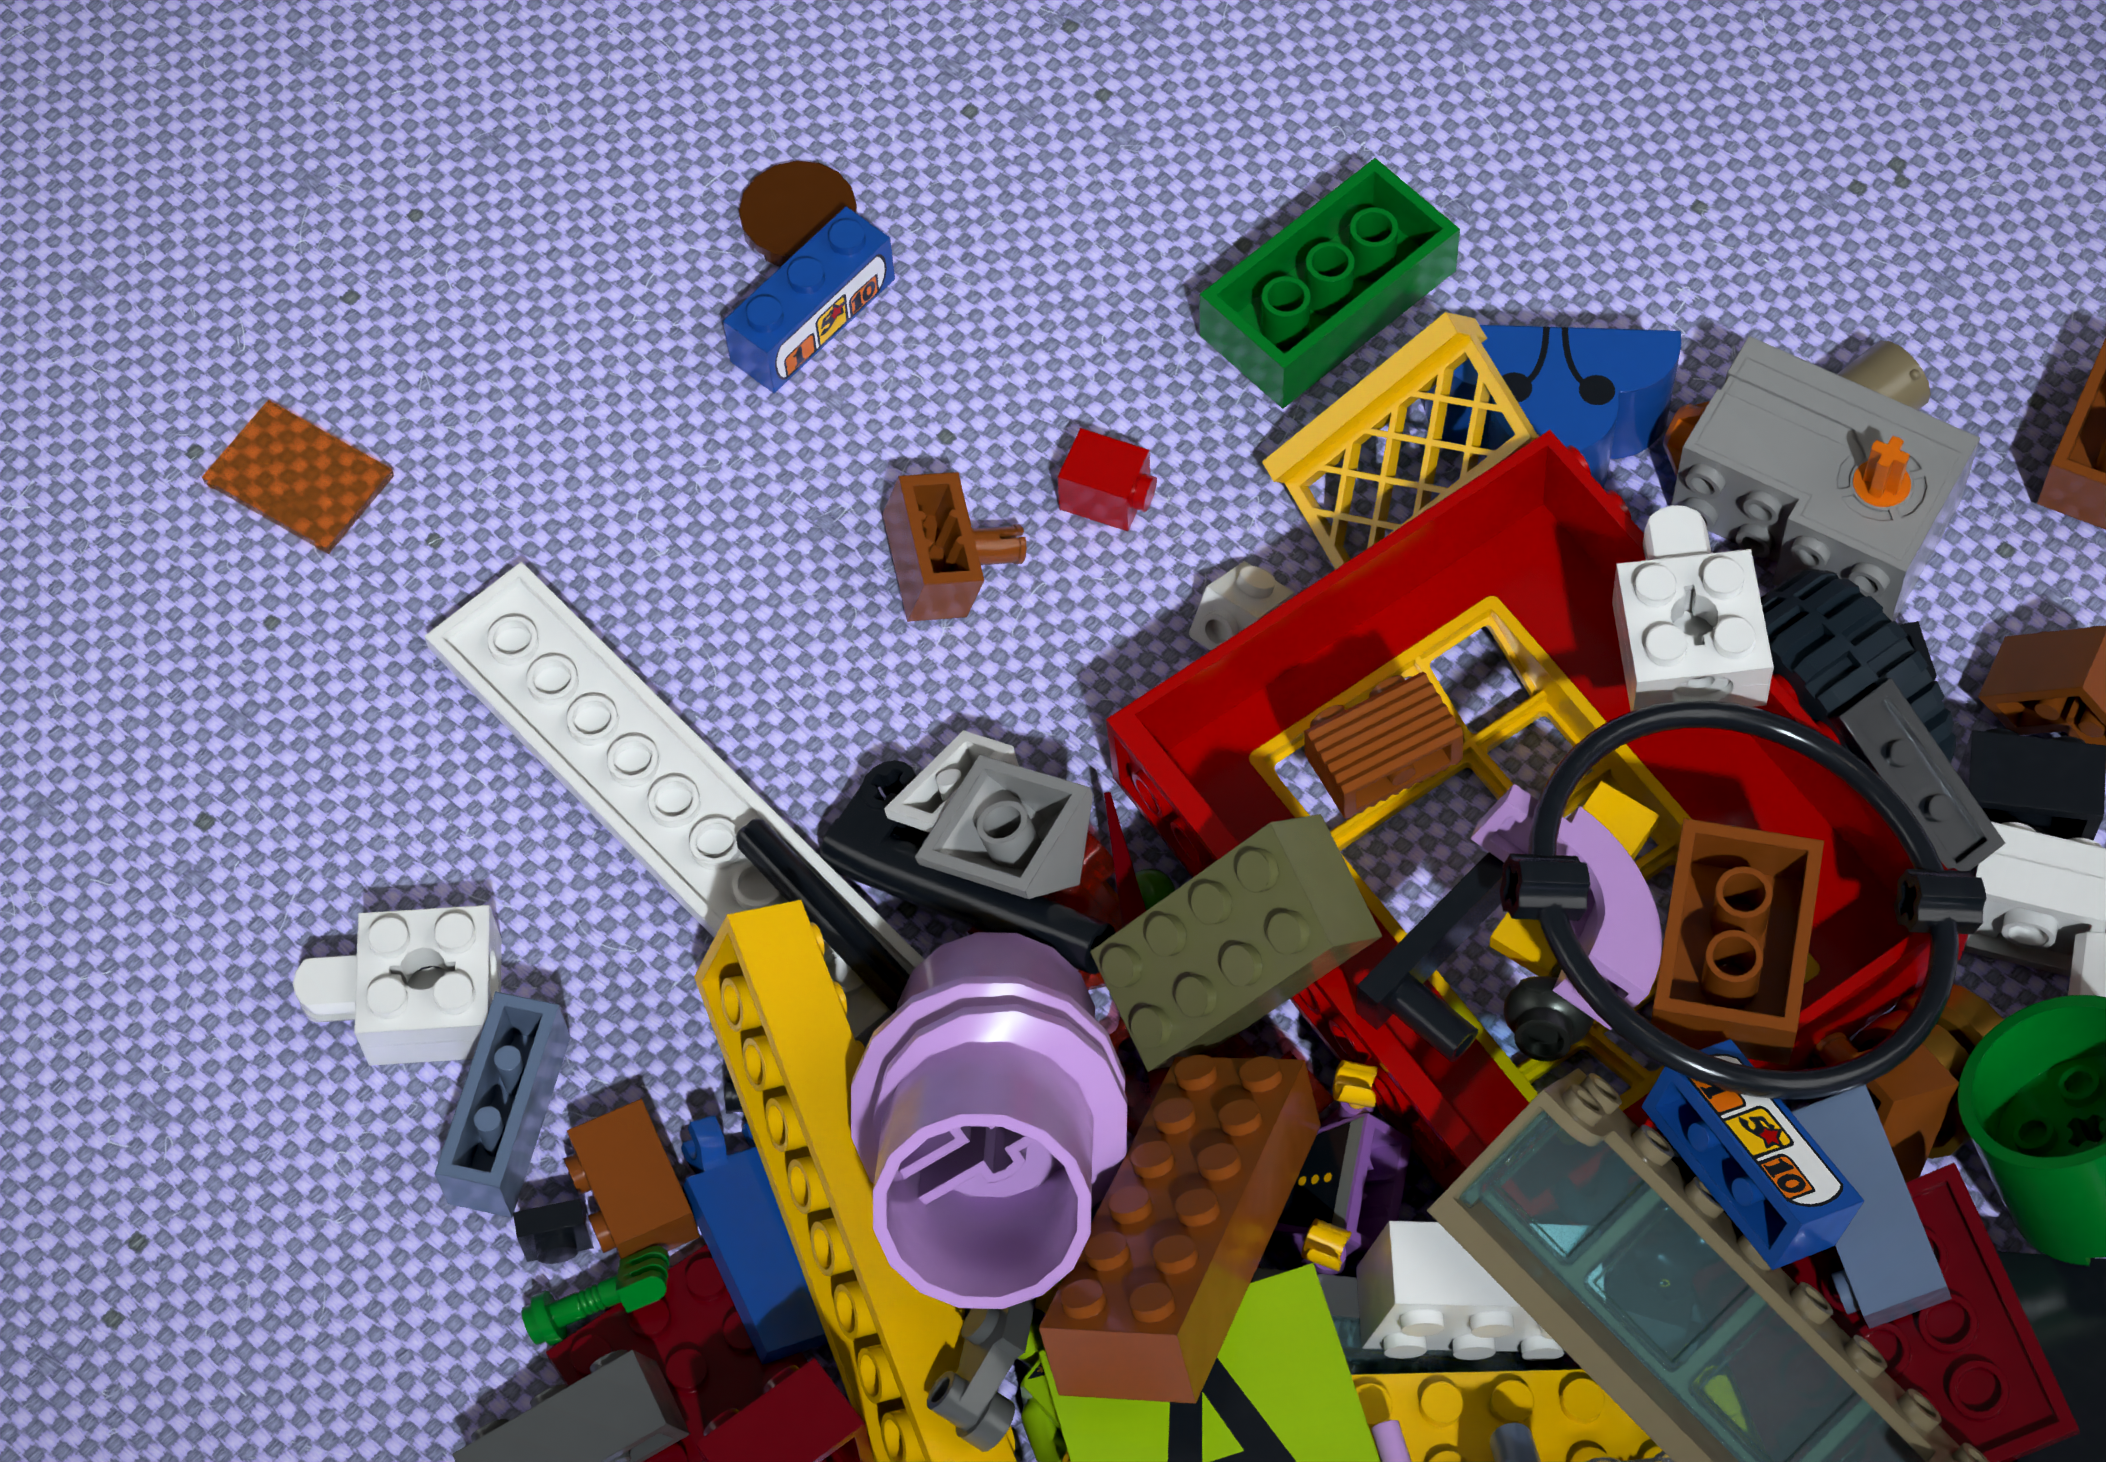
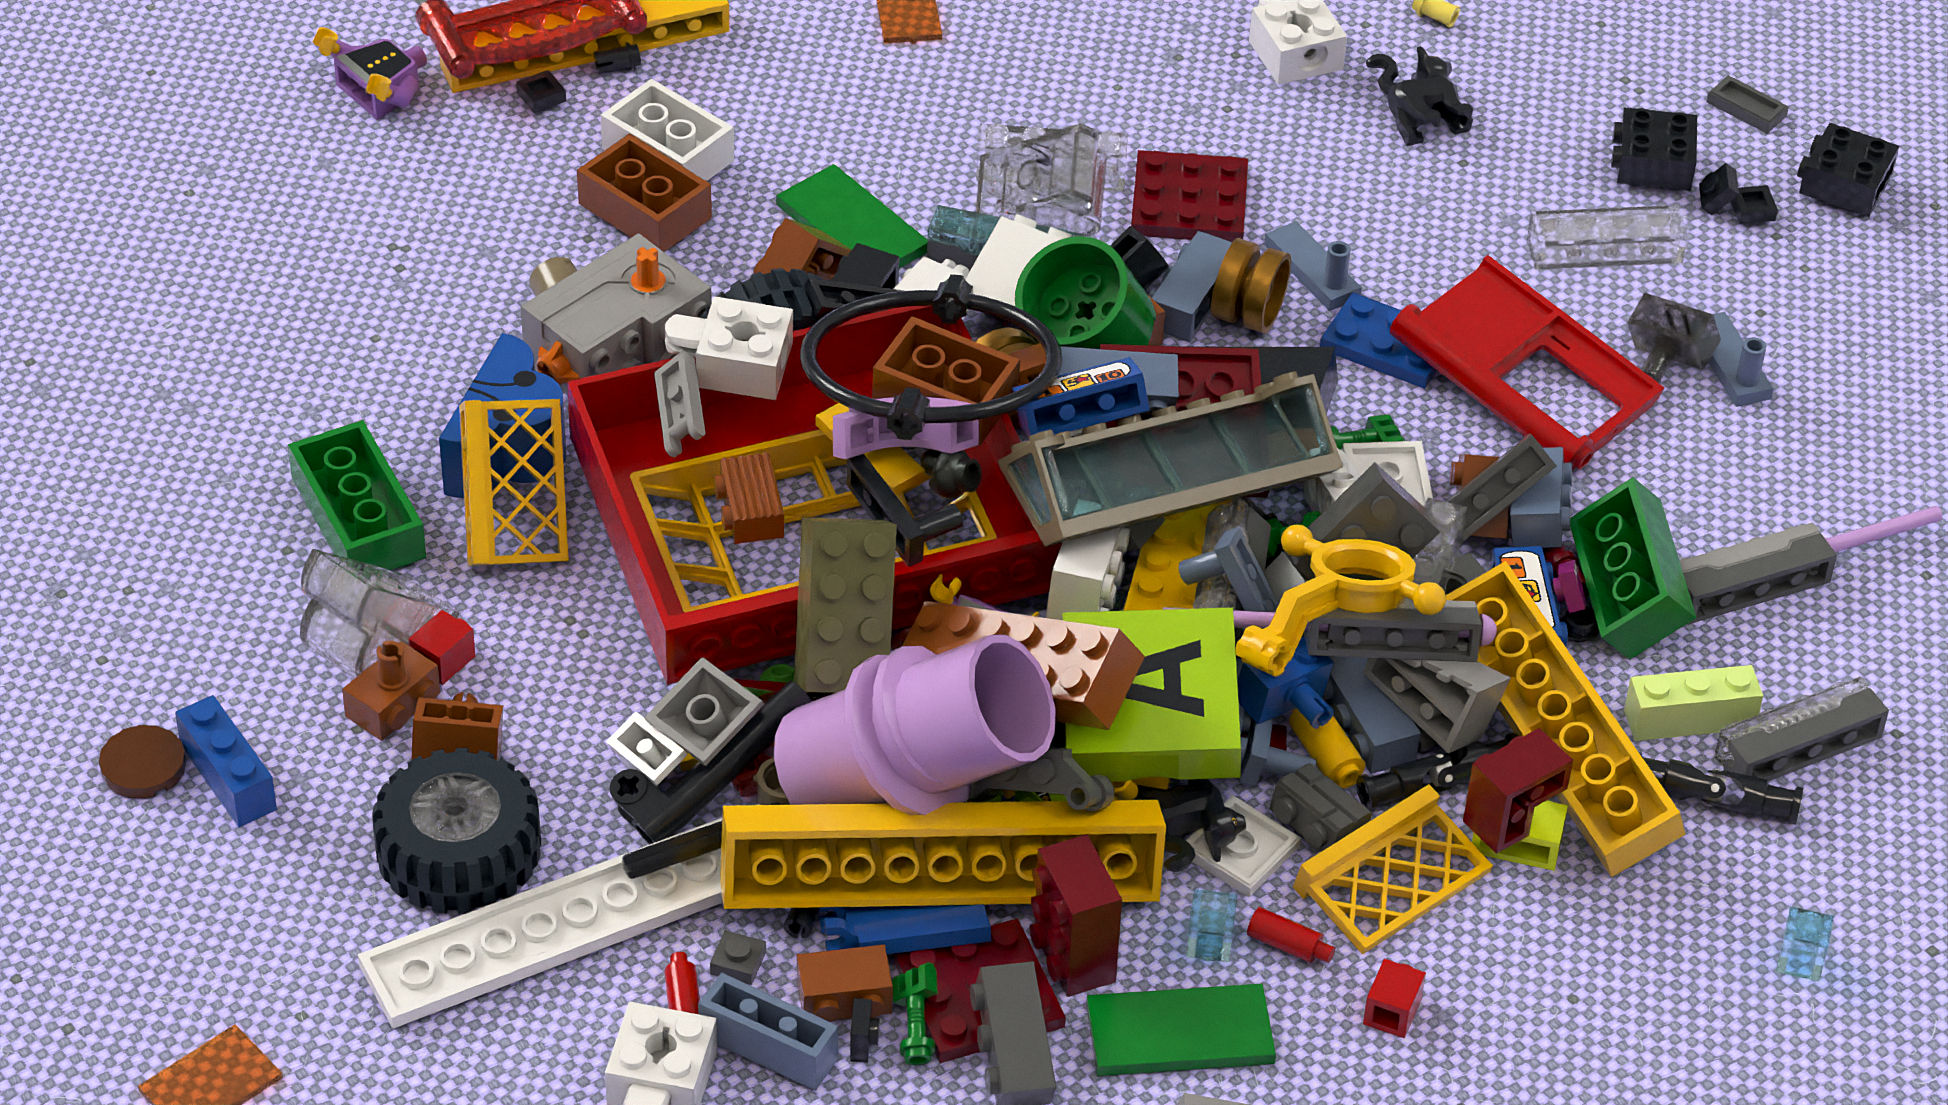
camera: 80 degrees left, 15 degrees down
white bracket [1189,561,1295,650] -> none
none -> clear brick [300,549,460,679]
none -> dark orange brick [342,640,440,741]
none -> black wheel [372,748,541,914]
none -> light grey hinge [654,351,705,458]
none -> red cylinder [664,952,700,1014]
none -> dark grey plate [710,930,766,985]

